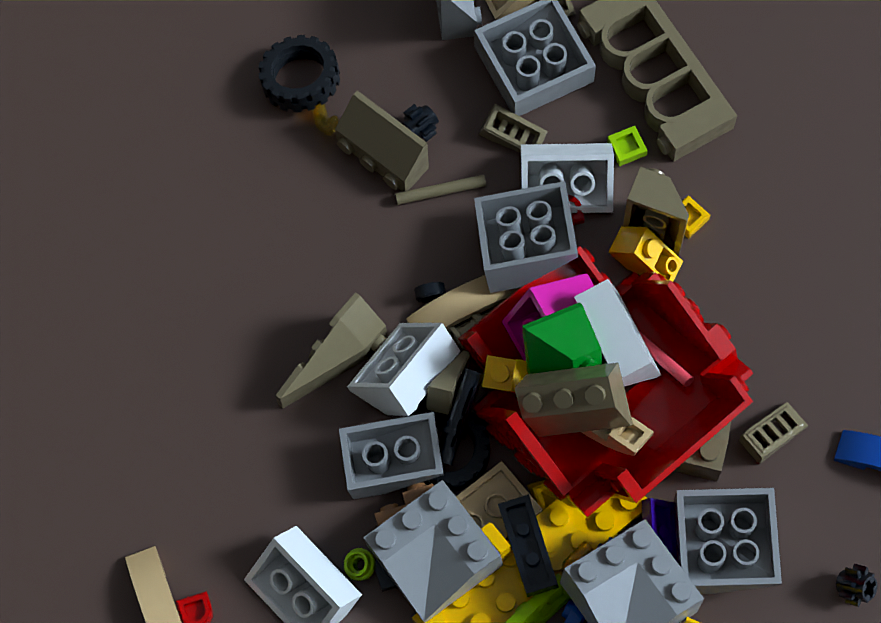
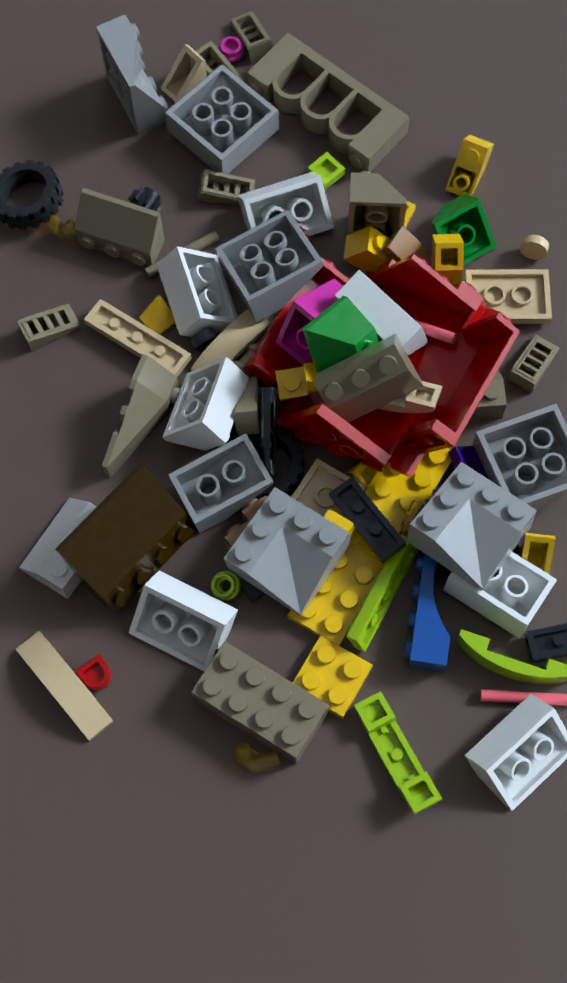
camera: 20 degrees left, 0 degrees up
none -> dark tan slope [17,303,81,351]
none -> white slope [19,497,97,599]
none -> dark brown slope [55,463,198,614]
none -> tan plate [84,299,192,377]
none -> yellow slope [139,295,176,335]
none -> white slope [156,246,238,337]
none -> medium nougat slope [383,226,432,267]
none -> yellow slope [431,234,464,285]
none -> green slope [432,194,497,266]
none -> yellow slope [445,135,494,196]
none -> tan plate [465,269,552,324]
none -> tan tile [520,234,549,260]

